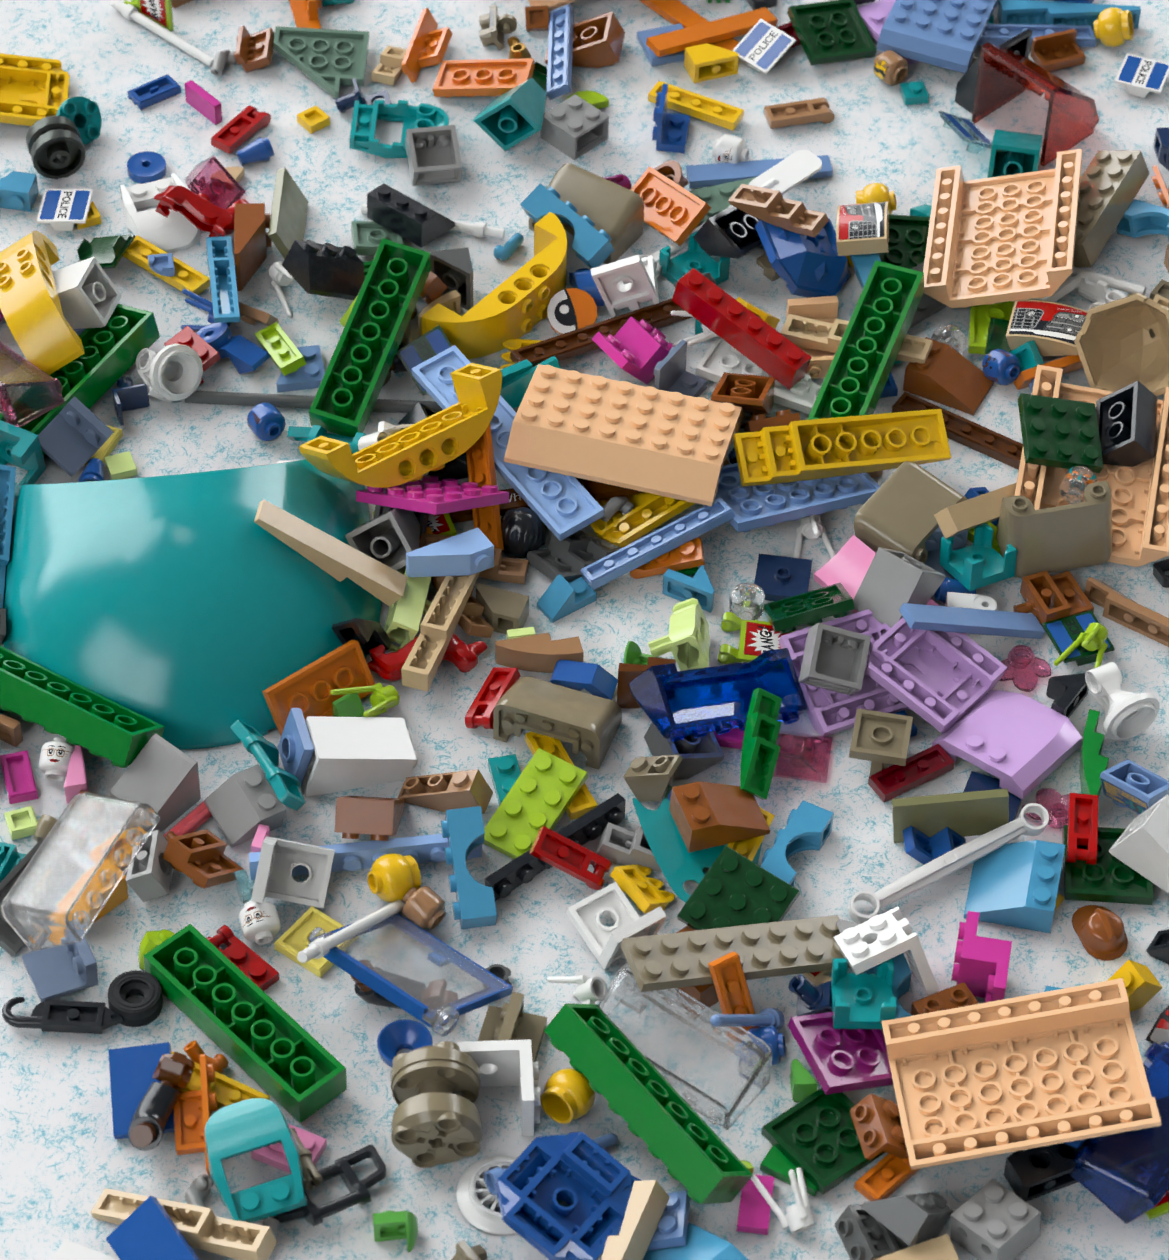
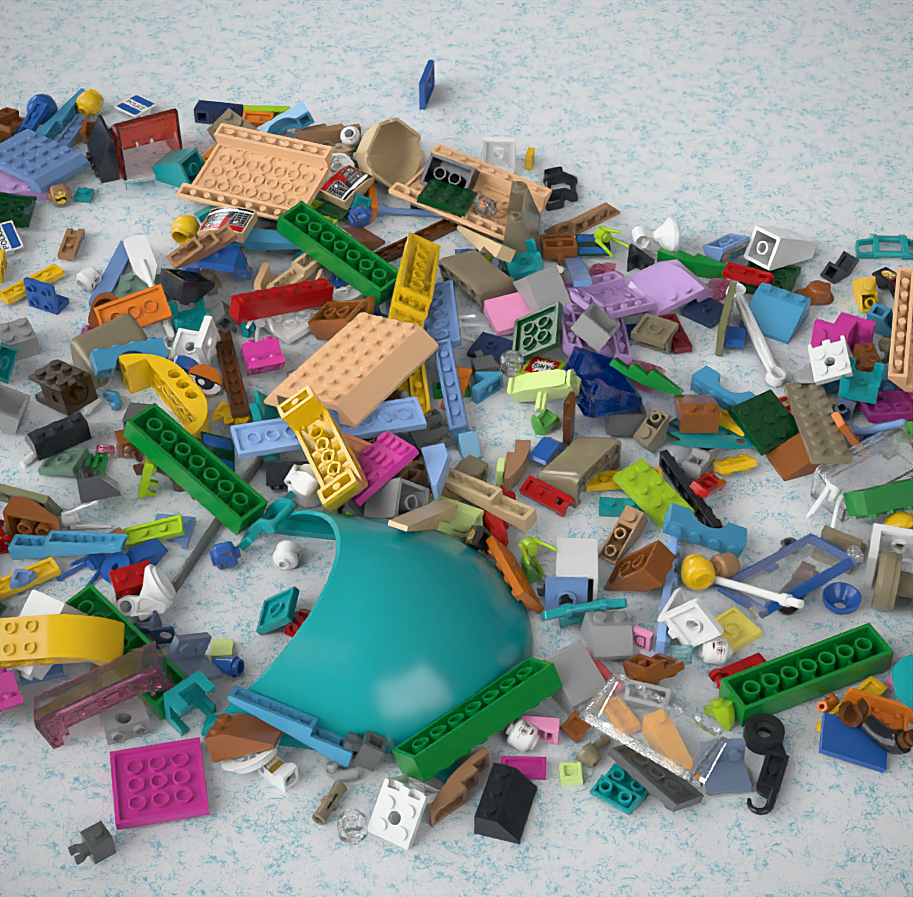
camera: 70 degrees left, 5 degrees down
white bracket [565,882,667,970] -> none
sand blue bracket [653,340,707,398] -> none
none -> dark brown torso [28,359,98,416]
none -> dark grey brick [471,350,500,380]

